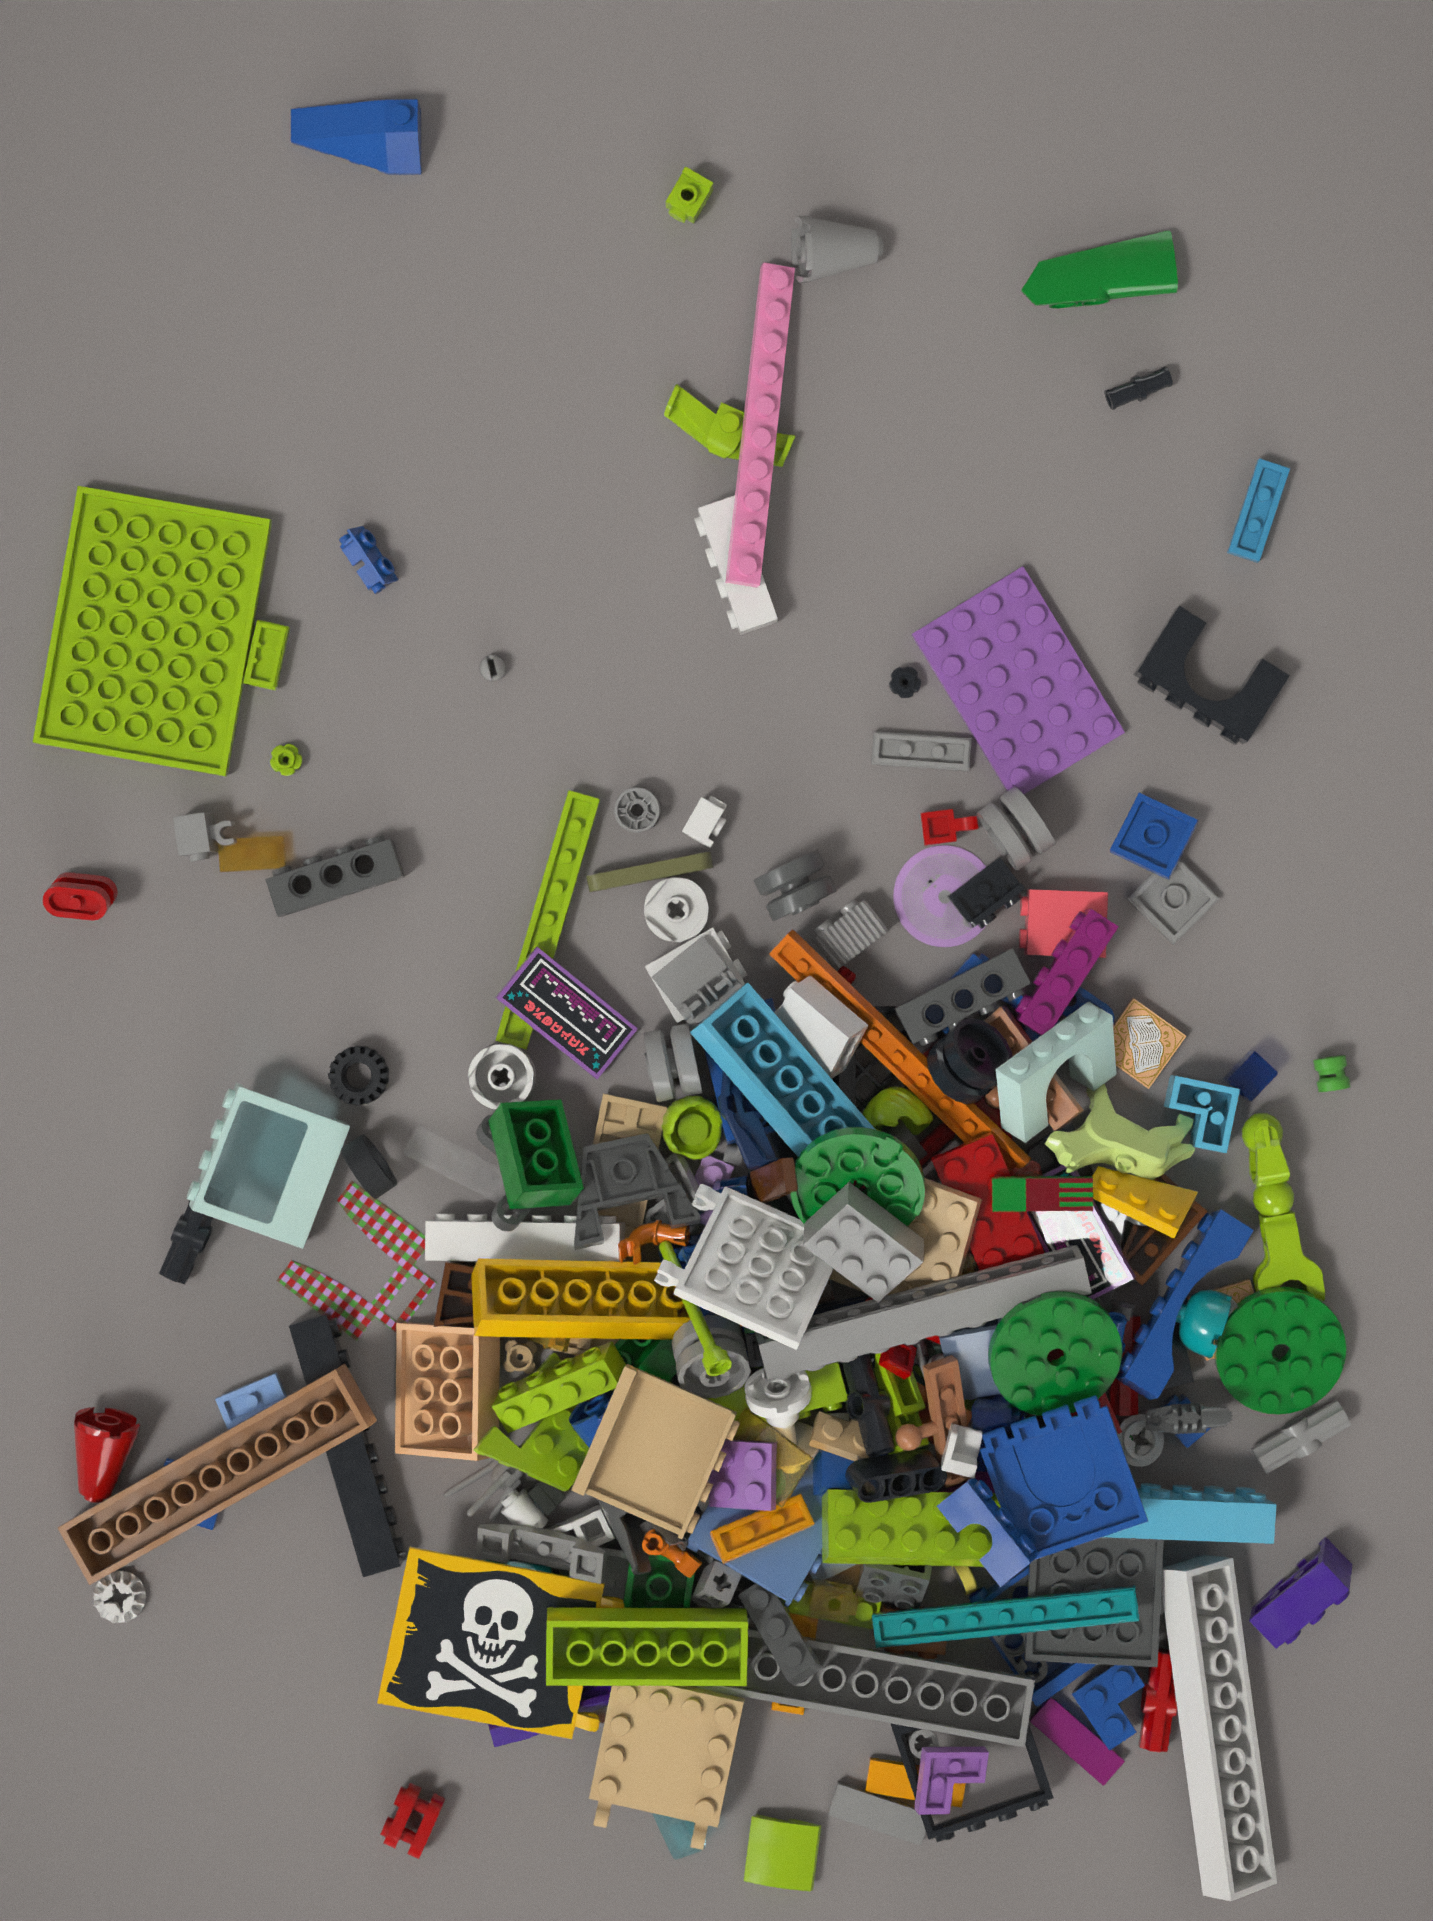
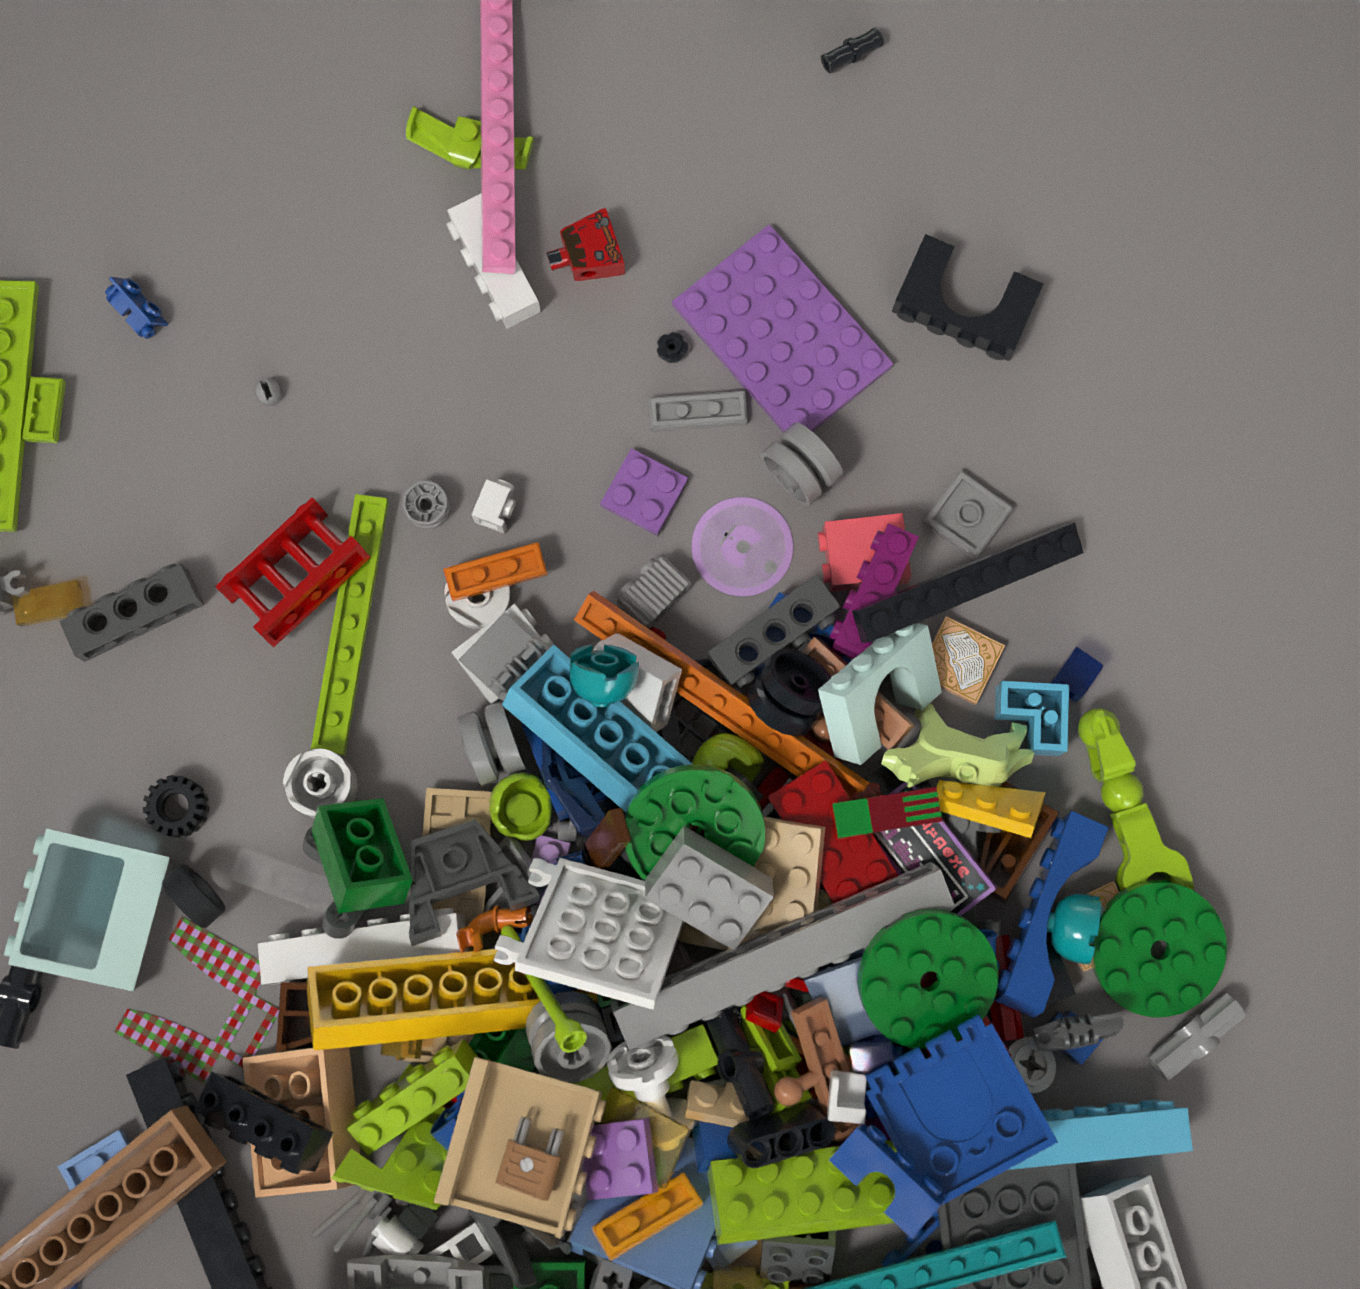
camera: 10 degrees left, 10 degrees down
lime plate [270,744,302,776] -> none
tile [495,947,638,1079] -> none
tan plate [503,1340,537,1374] -> none
olive beam [586,852,714,892] -> none
orange piece [642,1529,702,1578] -> none
dark grey wheel [753,850,837,921] -> none
red plate [920,809,979,846] -> none
black bracket [947,857,1025,929] -> none
light yellow tile [952,1566,978,1595] -> none
blue plate [1110,793,1198,880] -> none
dark azure plate [1227,458,1290,563] -> none
dark purple wedge [1249,1537,1353,1649] -> none
bright green wheel [1313,1055,1351,1092] -> none
none -> black brick [193,1072,333,1174]
none -> red fence [215,497,371,648]
none -> orange tile [443,542,548,602]
none -> medium nougat piece [495,1117,564,1201]
none -> red torso [546,208,625,281]
none -> teal cylinder [569,645,639,707]
none -> medium lavender plate [600,448,688,536]
none -> black plate [851,522,1084,643]

